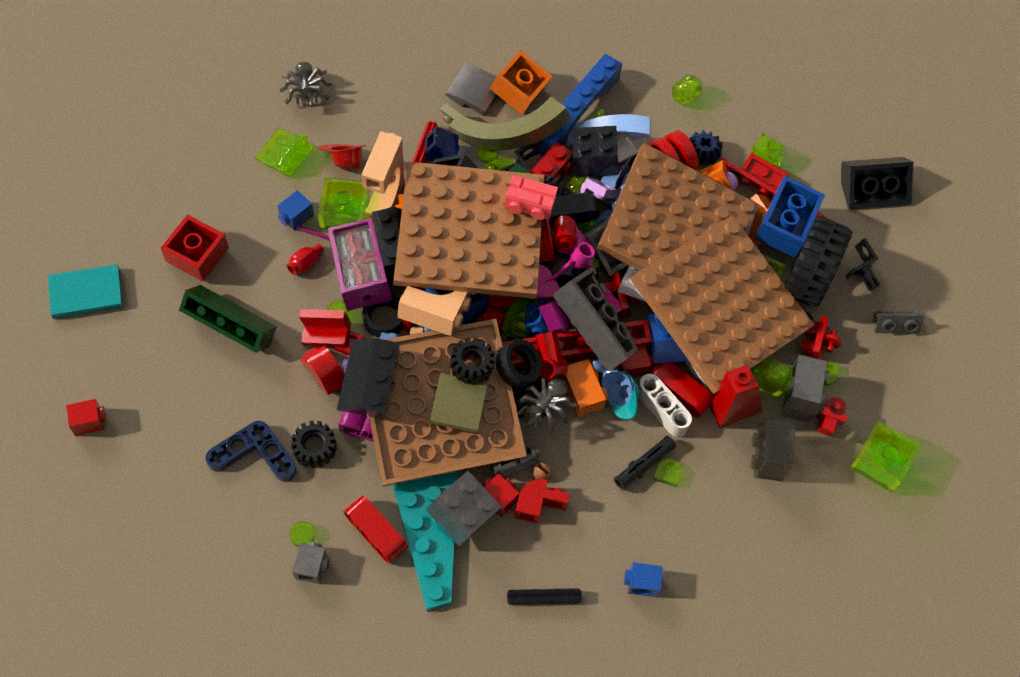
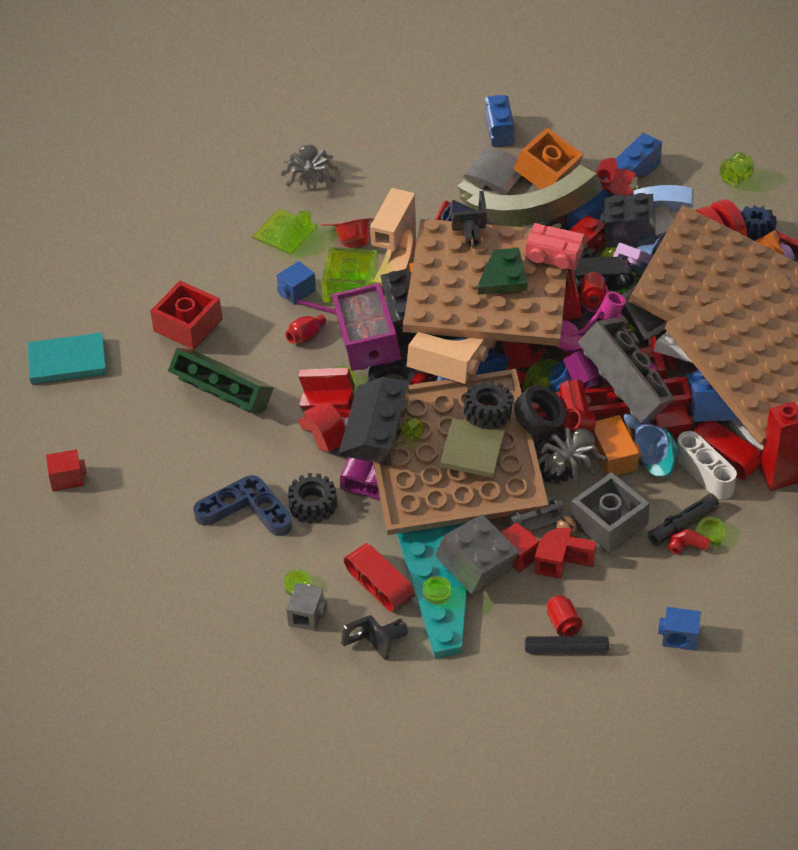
camera: 10 degrees right, 15 degrees down
none -> black bracket [341,615,408,659]
none -> clear neon green hinge [401,418,425,441]
none -> clear neon green tile [423,576,451,604]
none -> black bracket [451,191,487,247]
none -> dark green wing [477,248,528,295]
none -> blue brick [485,95,515,147]
none -> red brick [546,595,583,636]
none -> flat silver brick [572,472,650,552]
none -> red plate [594,158,635,196]
none -> red arm [668,530,710,554]

